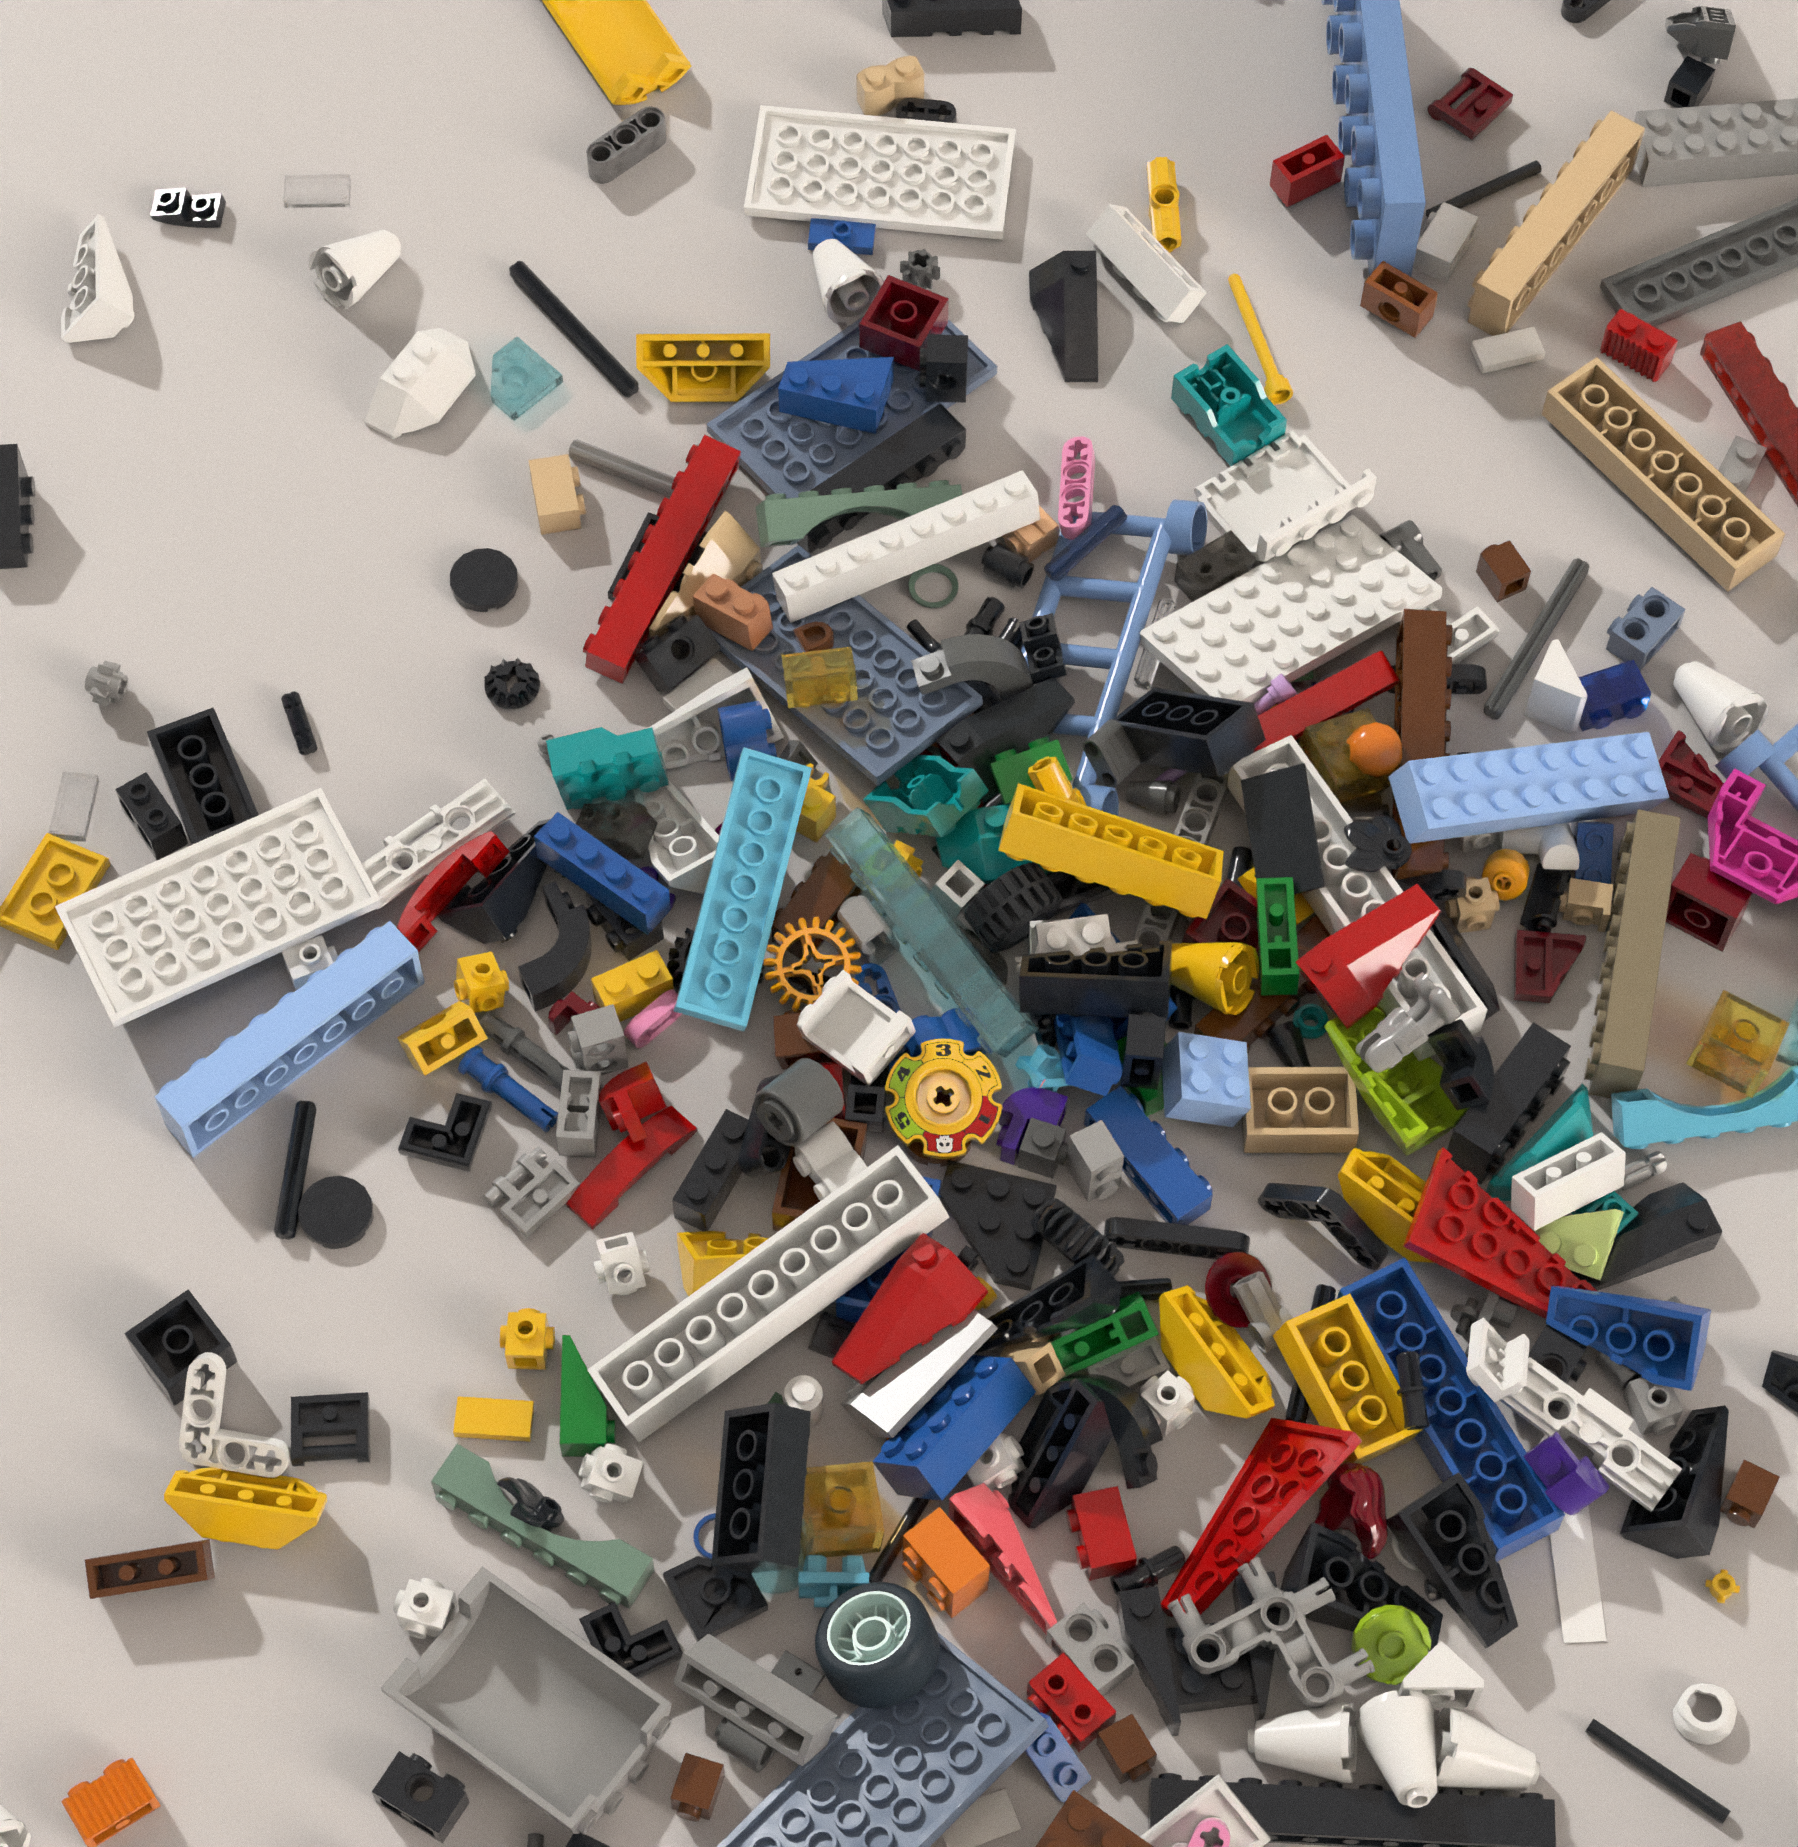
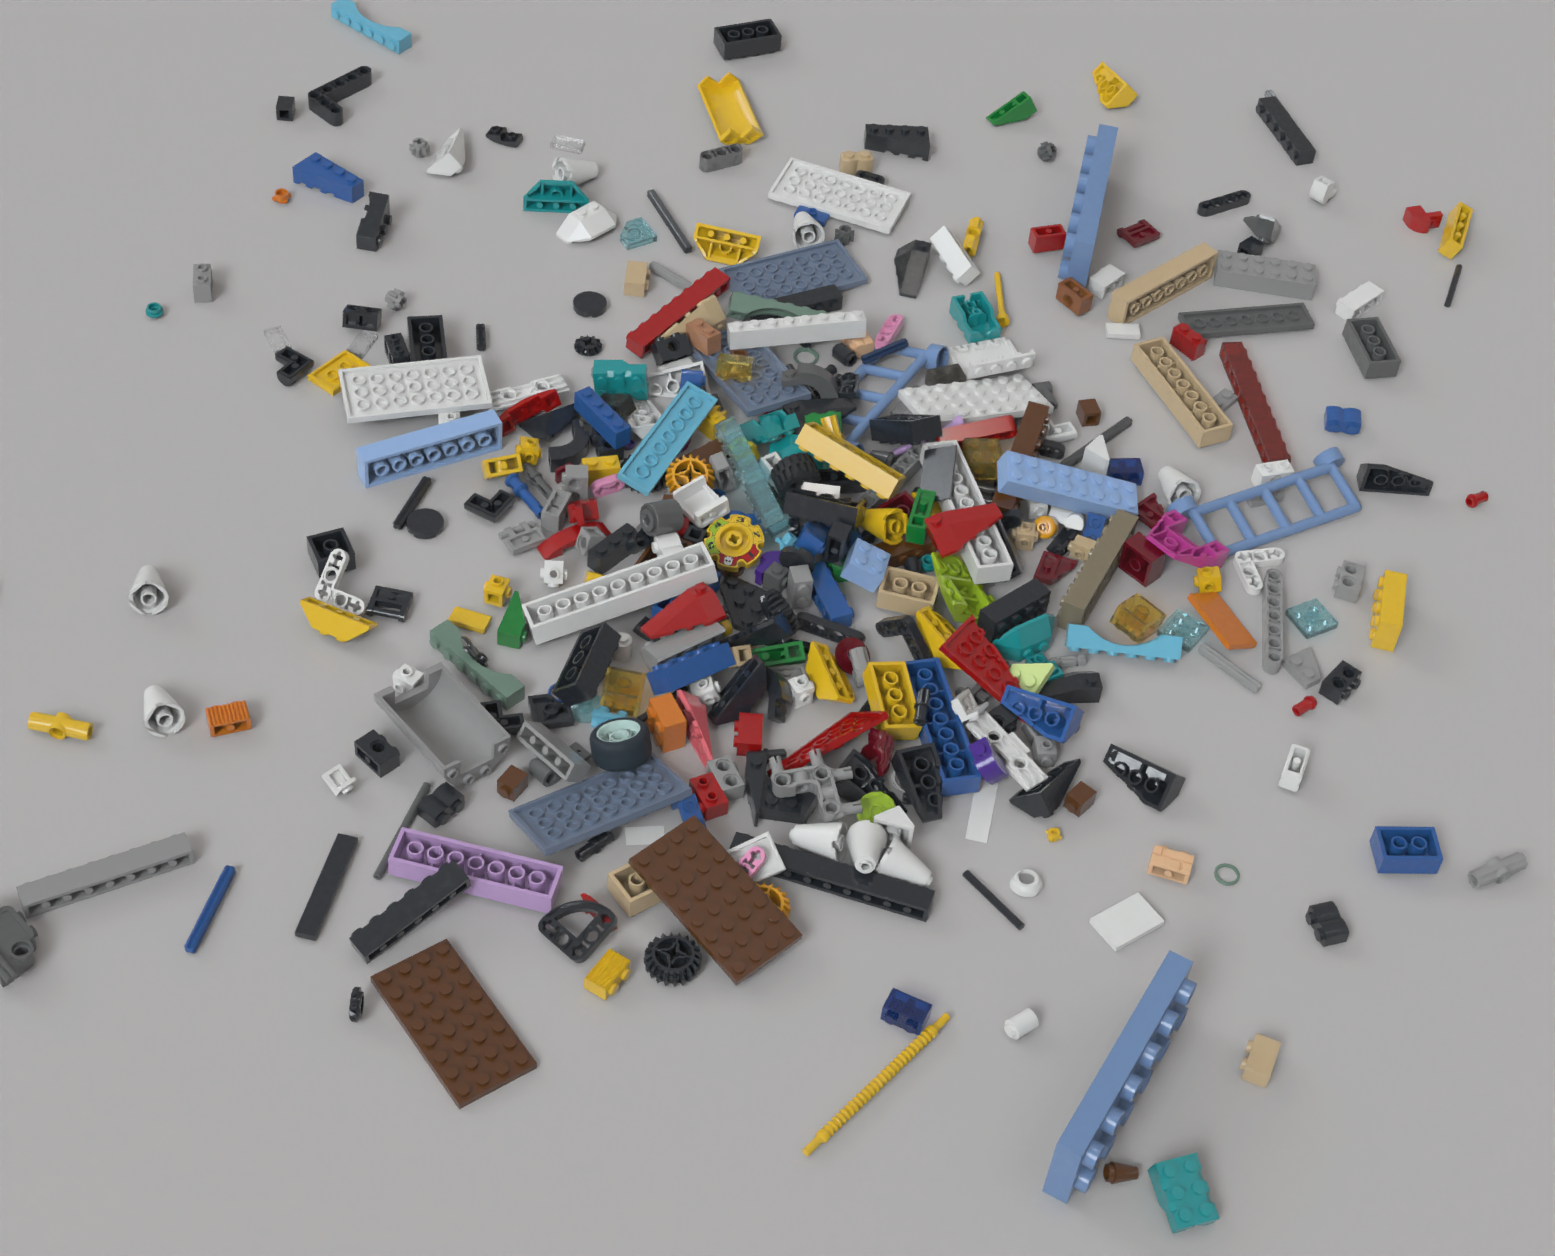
camera: 10 degrees right, 15 degrees down
reddish brown brick [85,1539,215,1599] -> none
white brick [579,1444,644,1503] -> none
blue wedge [778,357,894,434] -> none
dark red brick [859,275,949,371] -> none
black brick [919,334,968,403] -> none
dark grey piece [1083,719,1140,788] -> none
reddish brown brick [1096,1714,1157,1785] -> none
black plate [1344,814,1412,872] -> none
orange hair [1347,722,1403,777] -> none
light grey piece [1356,972,1461,1073] -> none
black bar [1426,160,1542,219] -> none
black brick [1427,1019,1494,1111] -> none
white brick [1511,1132,1626,1231] -> none
sand blue brick [1606,587,1686,672] -> none
none -> black brick [342,304,382,332]
none -> light grey gear [409,138,430,158]
none -> teal wedge [523,179,589,213]
none -> light grey brick [575,527,606,557]
none -> black tile [779,546,816,573]

